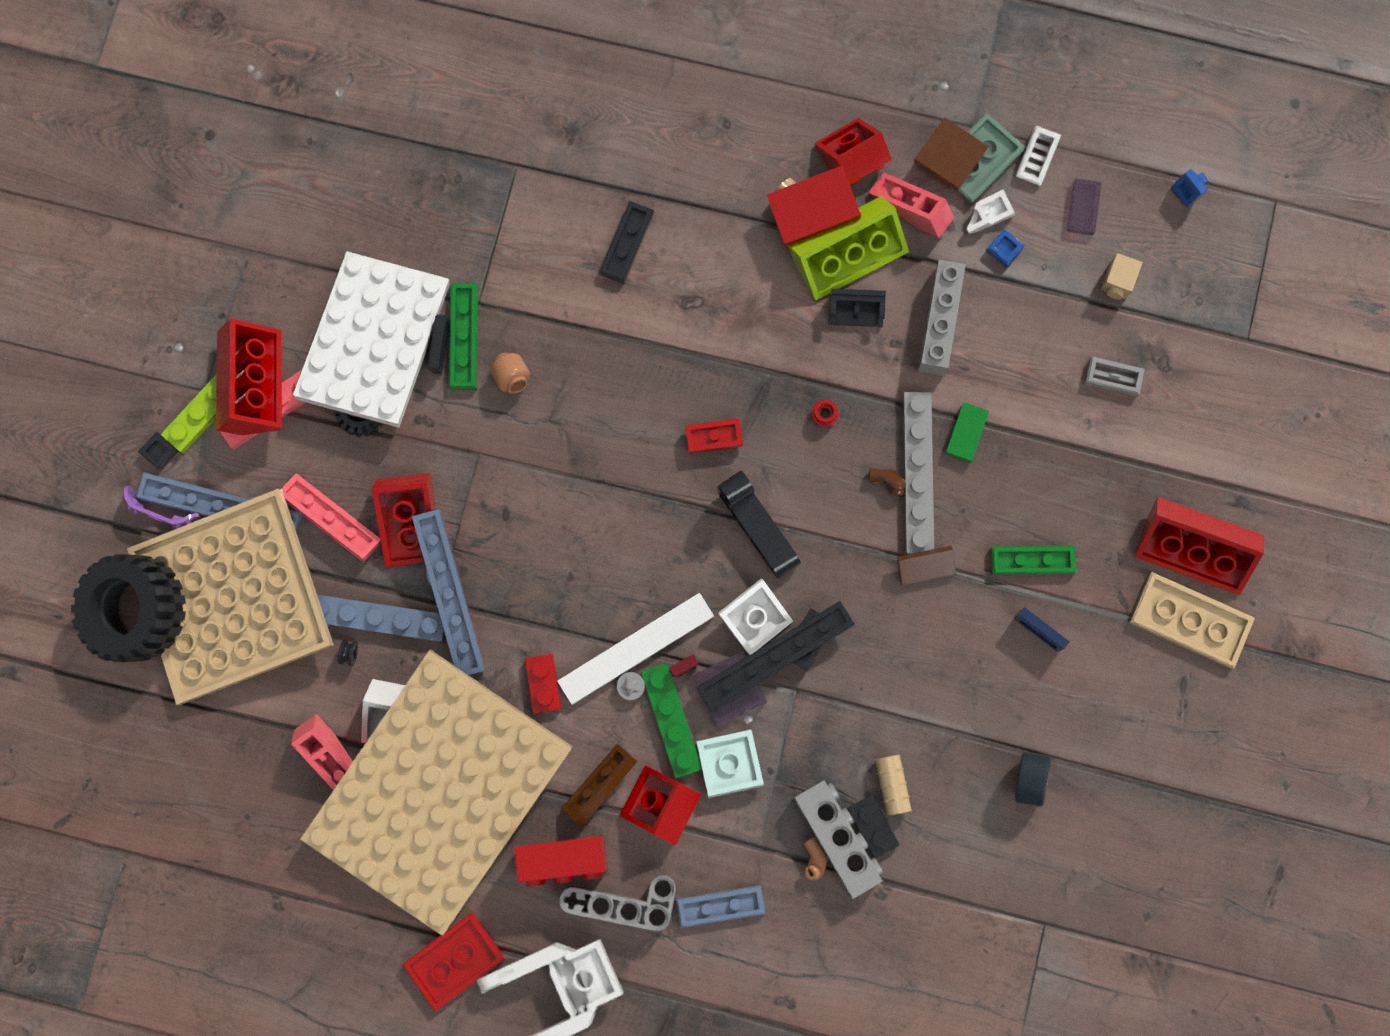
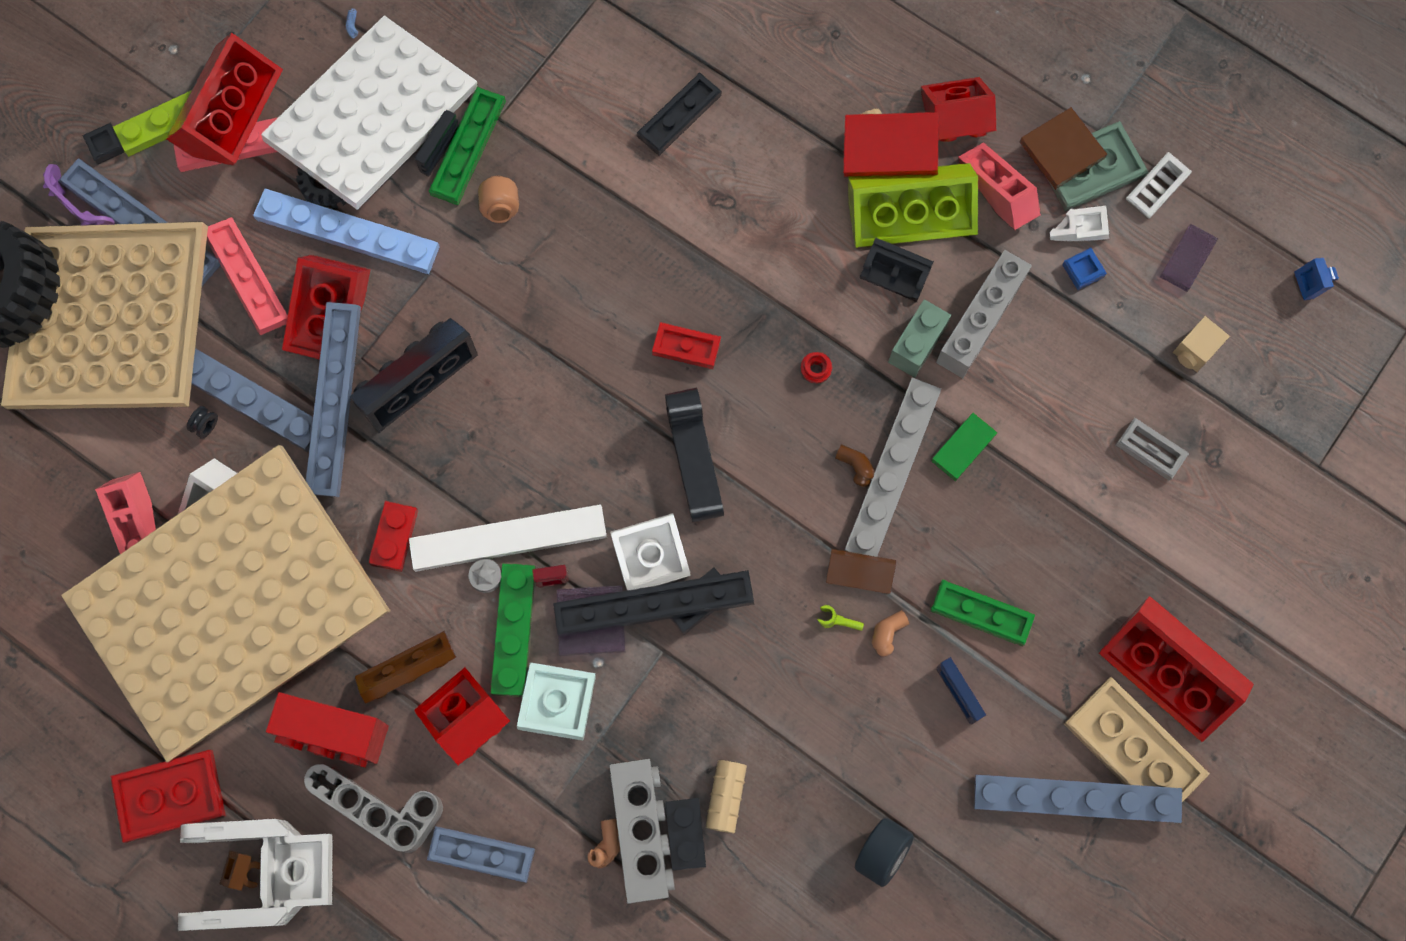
camera: 20 degrees right, 5 degrees down
none -> reddish brown tile [219,850,261,891]
none -> light blue plate [253,189,440,274]
none -> light blue leg [345,8,358,38]
none -> black slope [349,317,478,433]
none -> lime hand [817,605,864,631]
none -> nougat arm [872,610,909,656]
none -> sand green brick [888,299,951,378]
none -> sand blue plate [974,775,1182,823]

